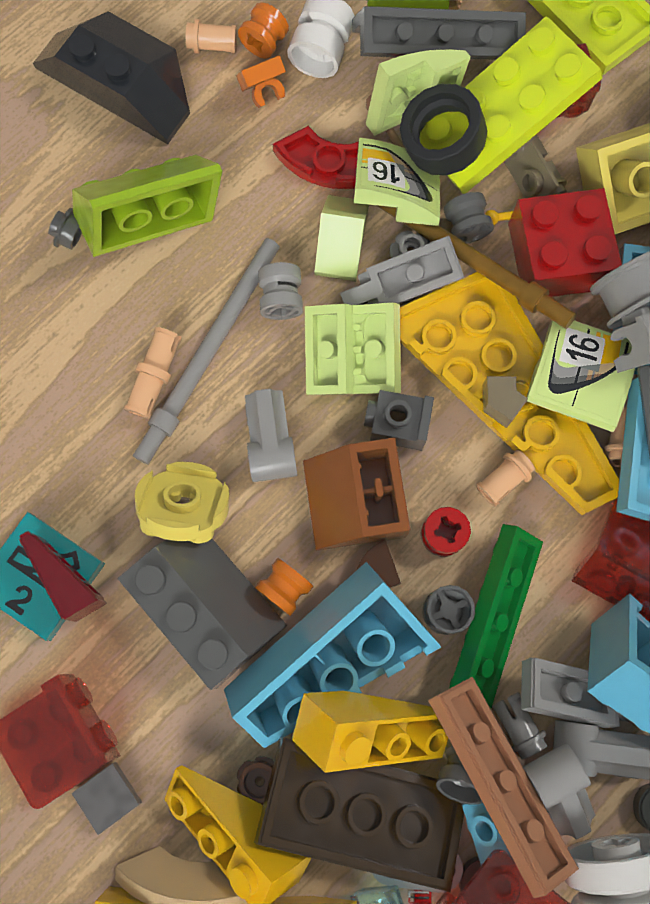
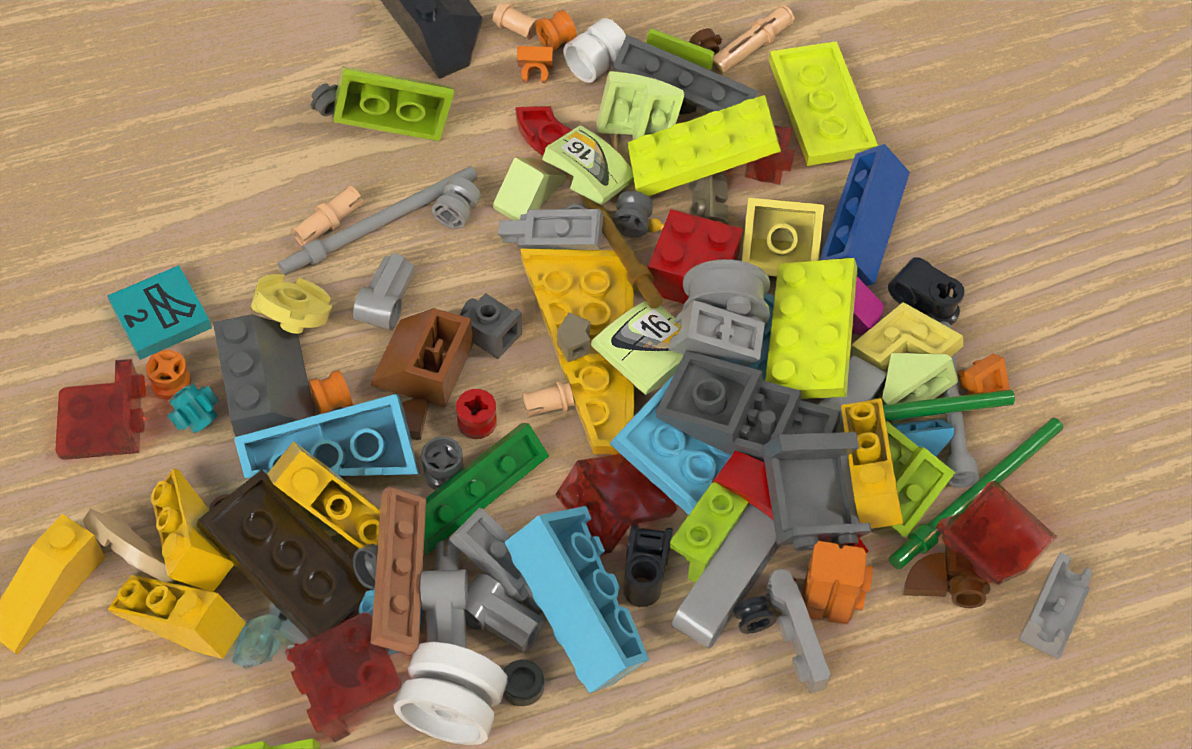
camera: 25 degrees right, 20 degrees down
dark red slope [19,531,107,622] -> none
flat silver tile [72,762,142,835] -> none
yellowish green slope [305,302,401,395] -> none
black tyre [400,84,488,176] -> none
none -> orange wheel [146,350,191,400]
none -> teal gear [167,383,220,433]

